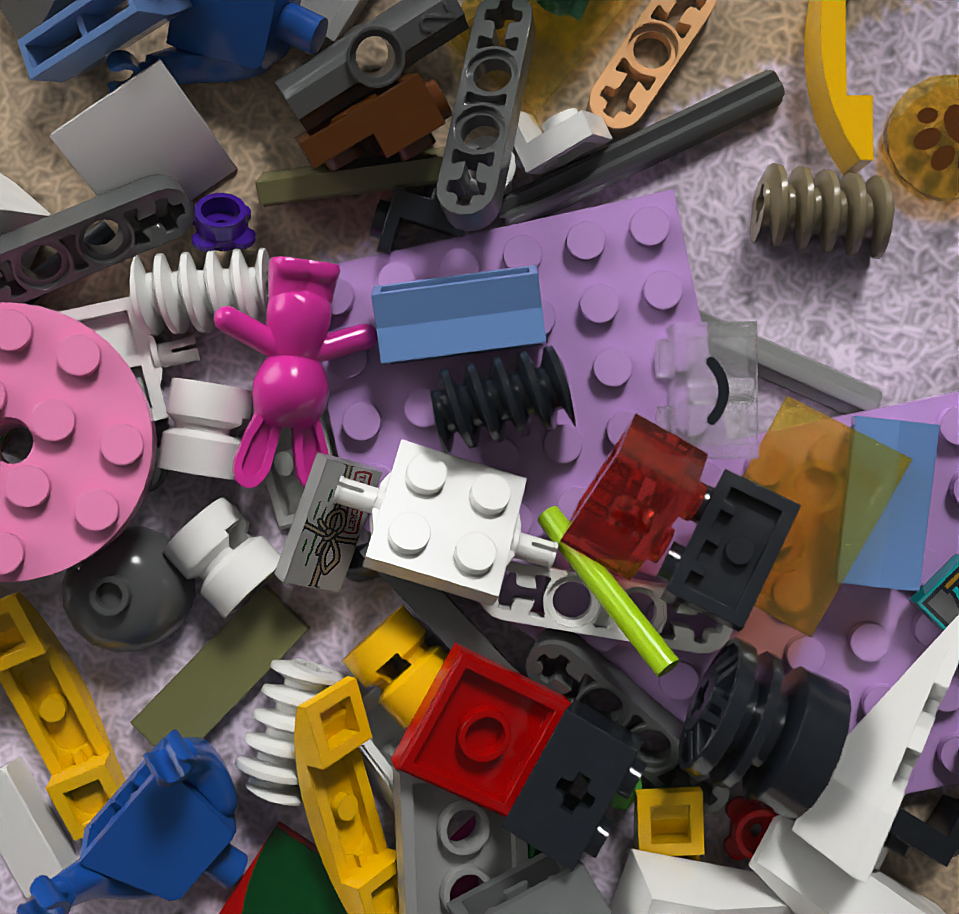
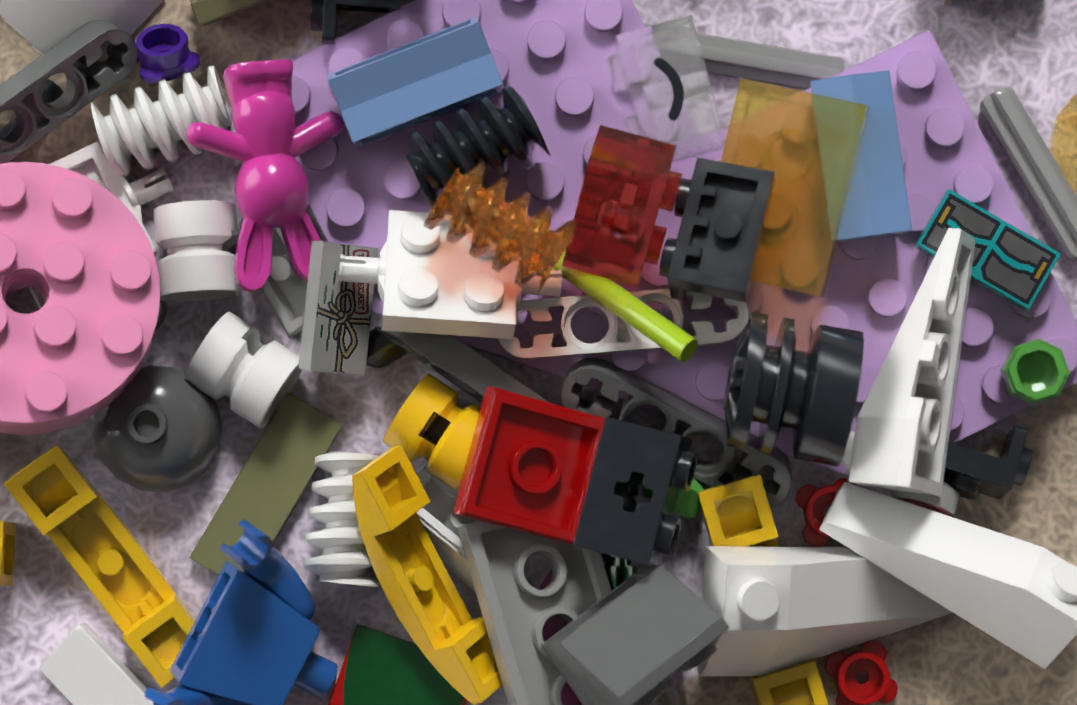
camera: 15 degrees left, 5 degrees down
none -> clear orange piece [424,163,576,295]

